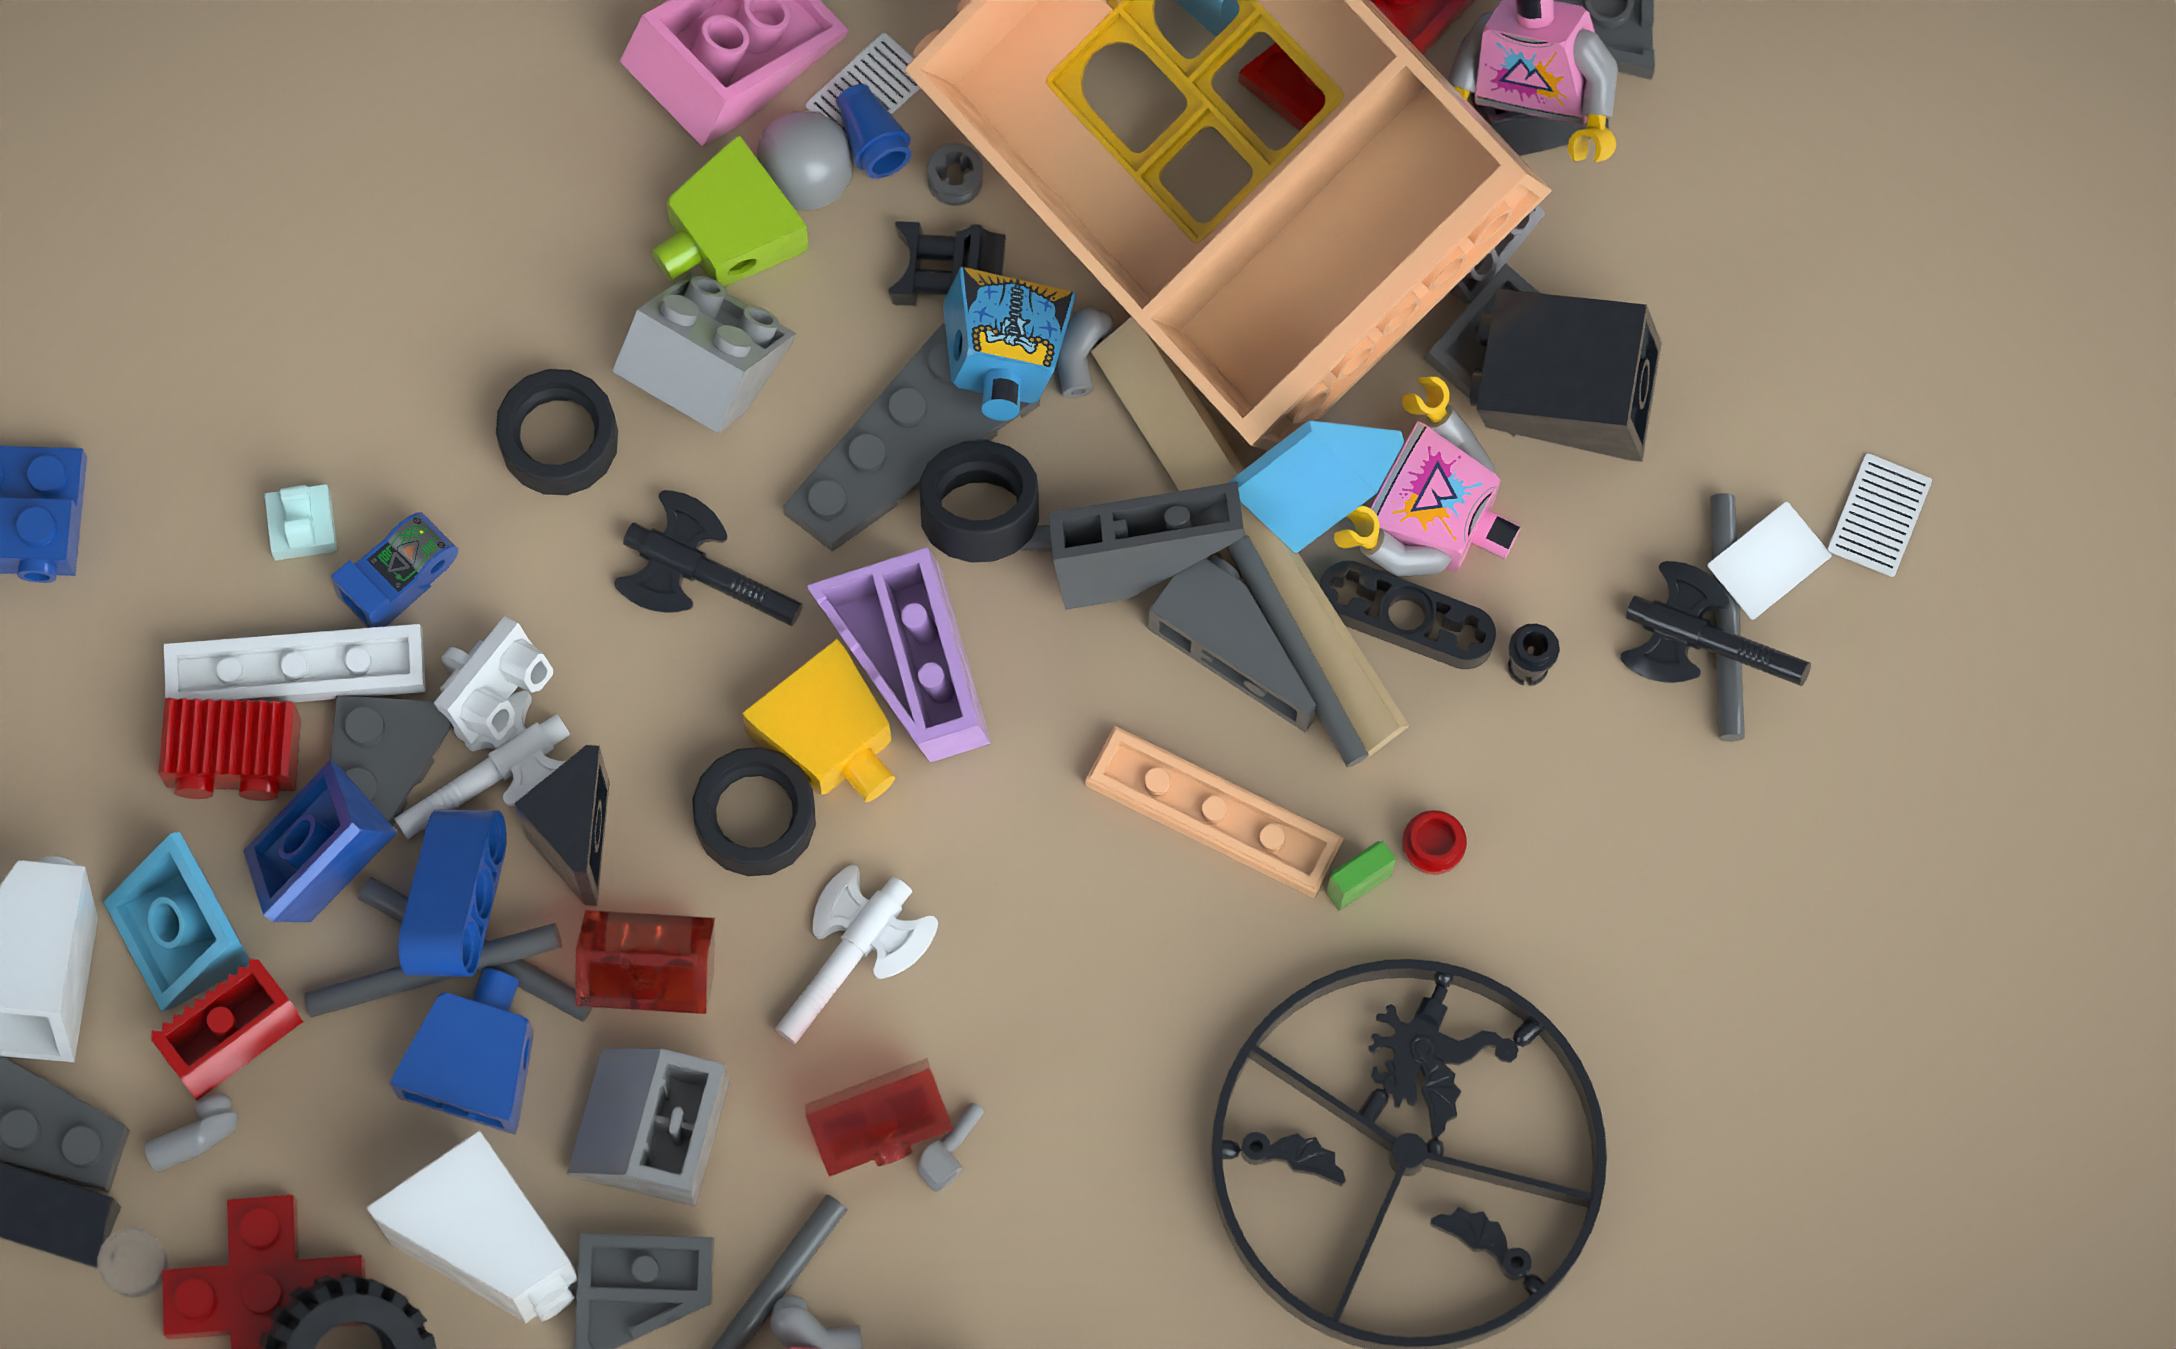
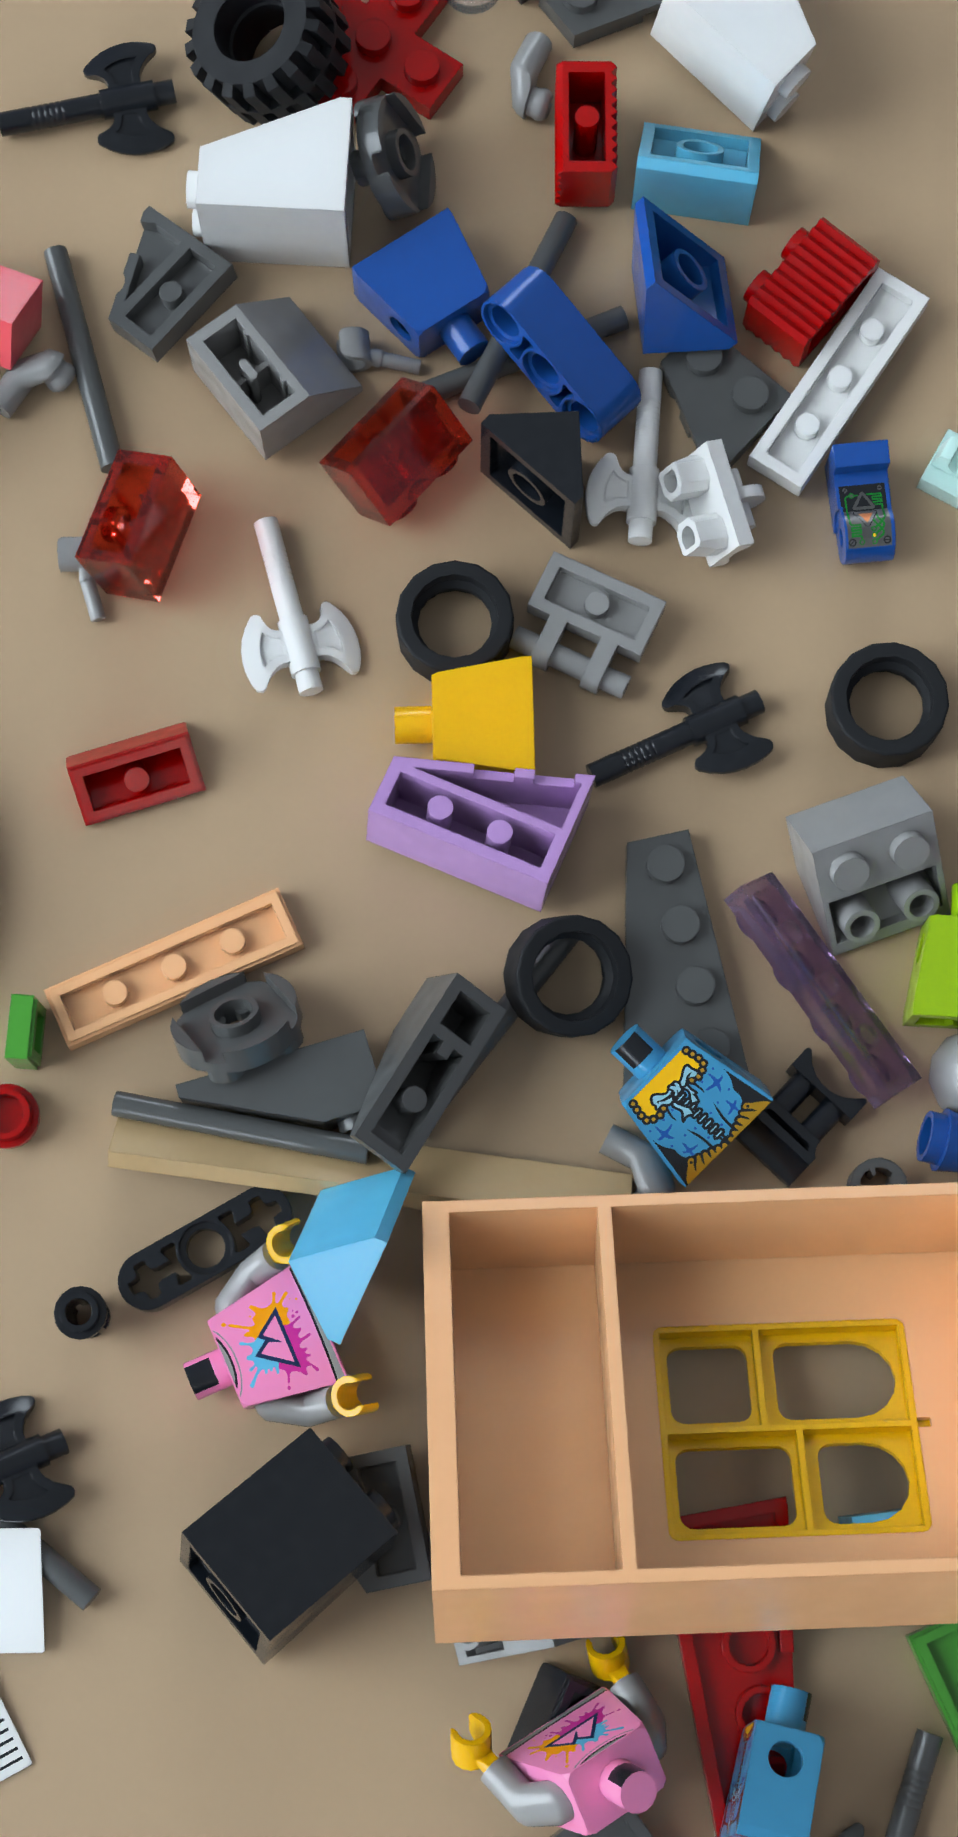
camera: 130 degrees right, 5 degrees up
none -> red slope [66,722,206,826]
none -> dark grey plate [170,972,304,1084]
none -> light grey hand [336,327,421,375]
none -> dark grey plate [350,92,436,221]
none -> light grey plate [509,551,666,699]
none -> clear purple plate [724,872,922,1109]

